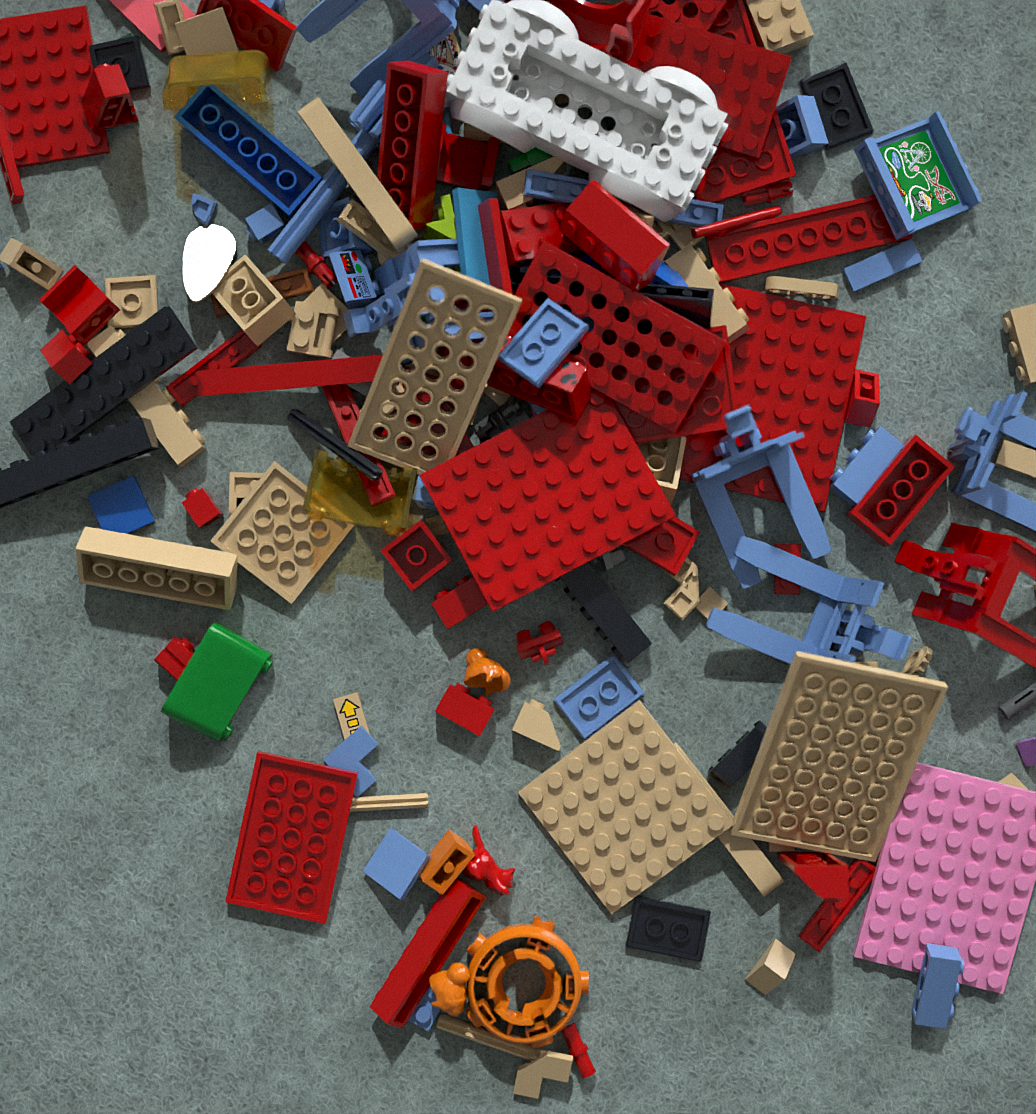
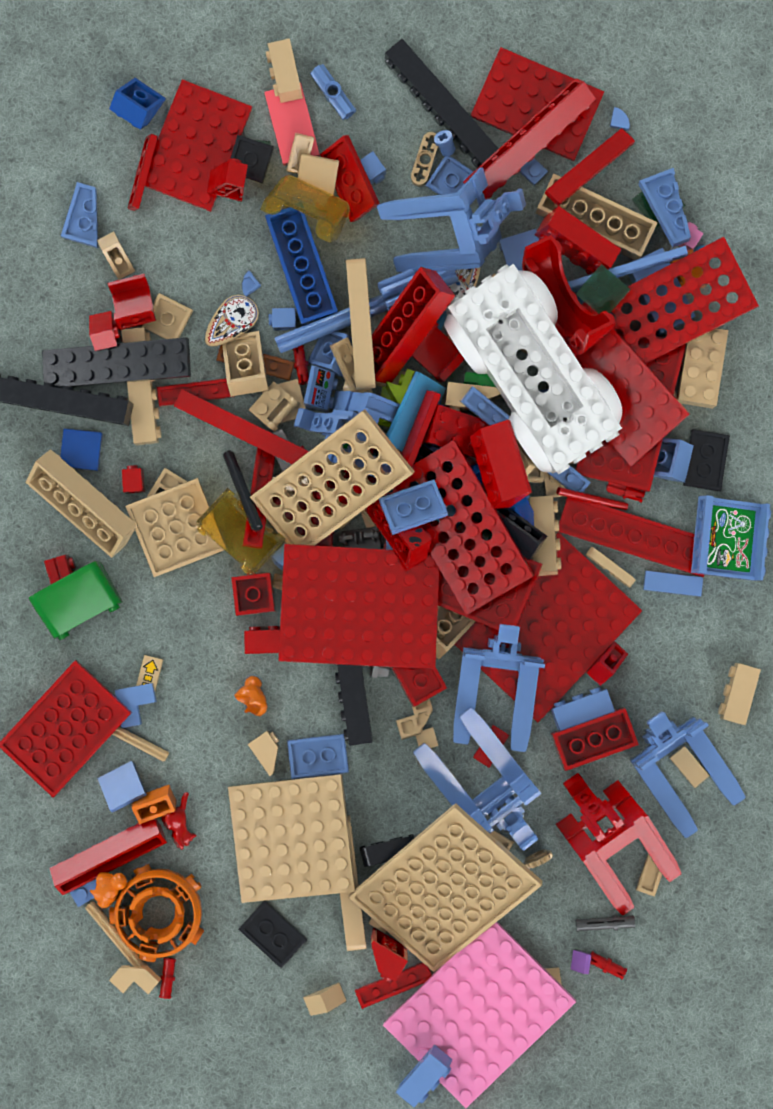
camera: 40 degrees right, 0 degrees up
red brick [435,682,495,736] -> none
red hips [516,621,564,666] -> none

